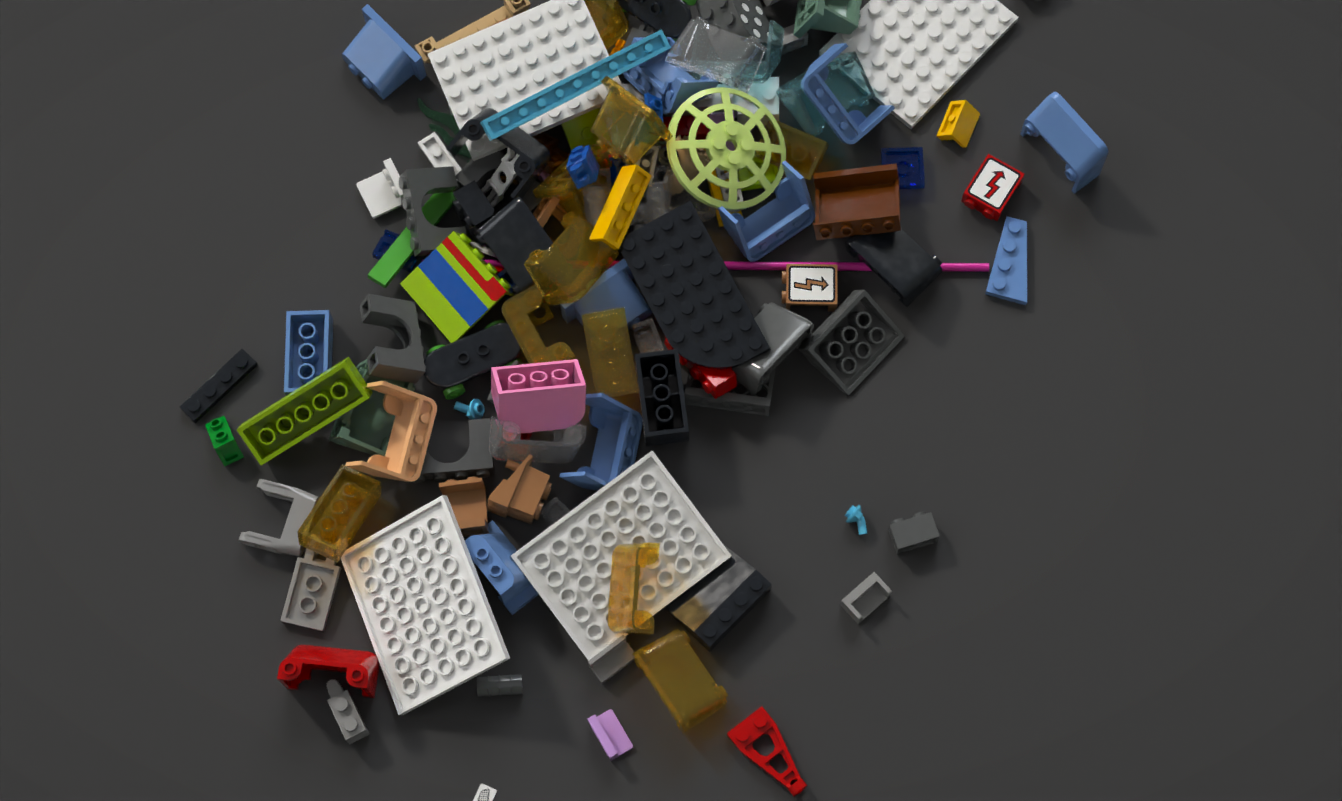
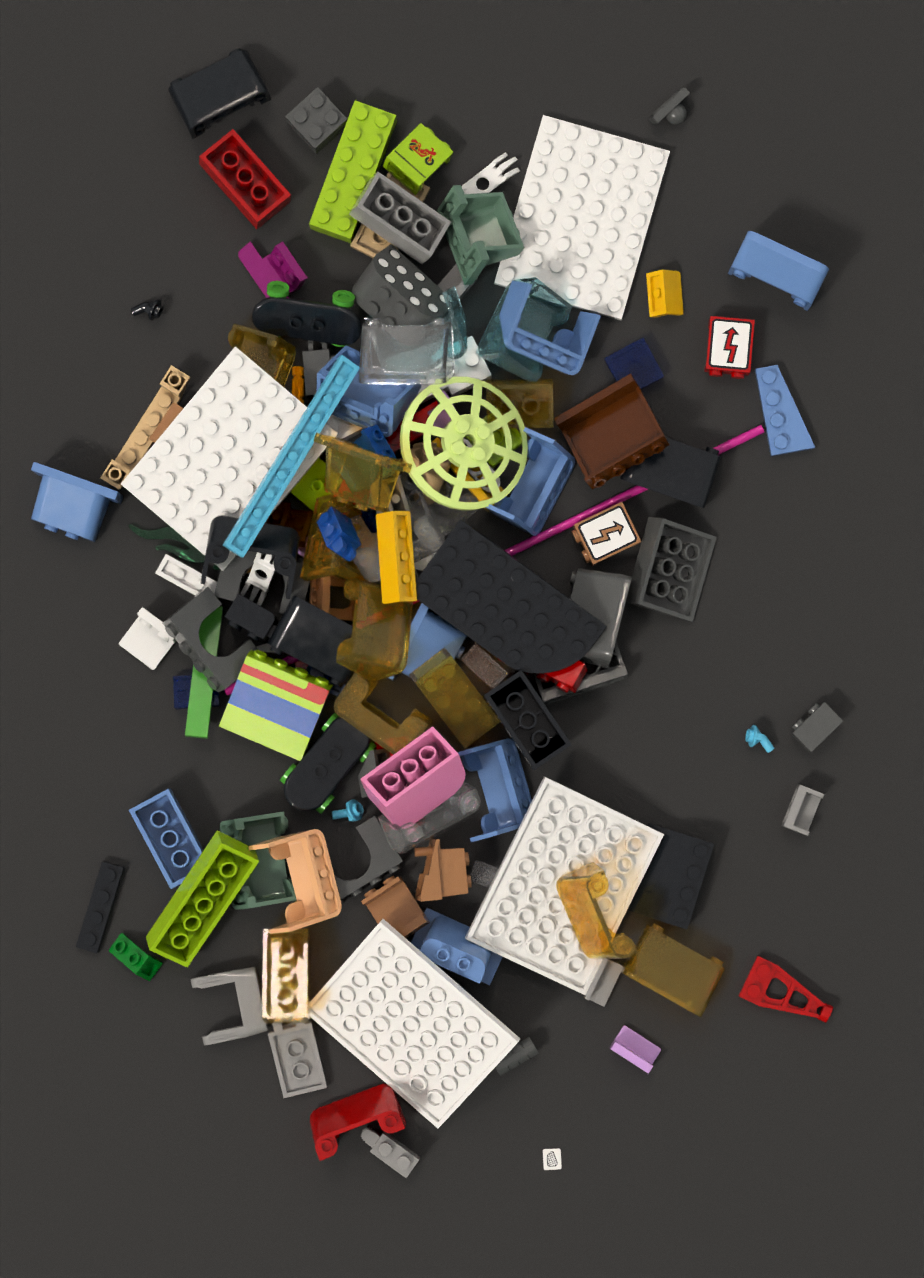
camera: 25 degrees left, 15 degrees up
dark grey arch [360,293,426,383] -> none

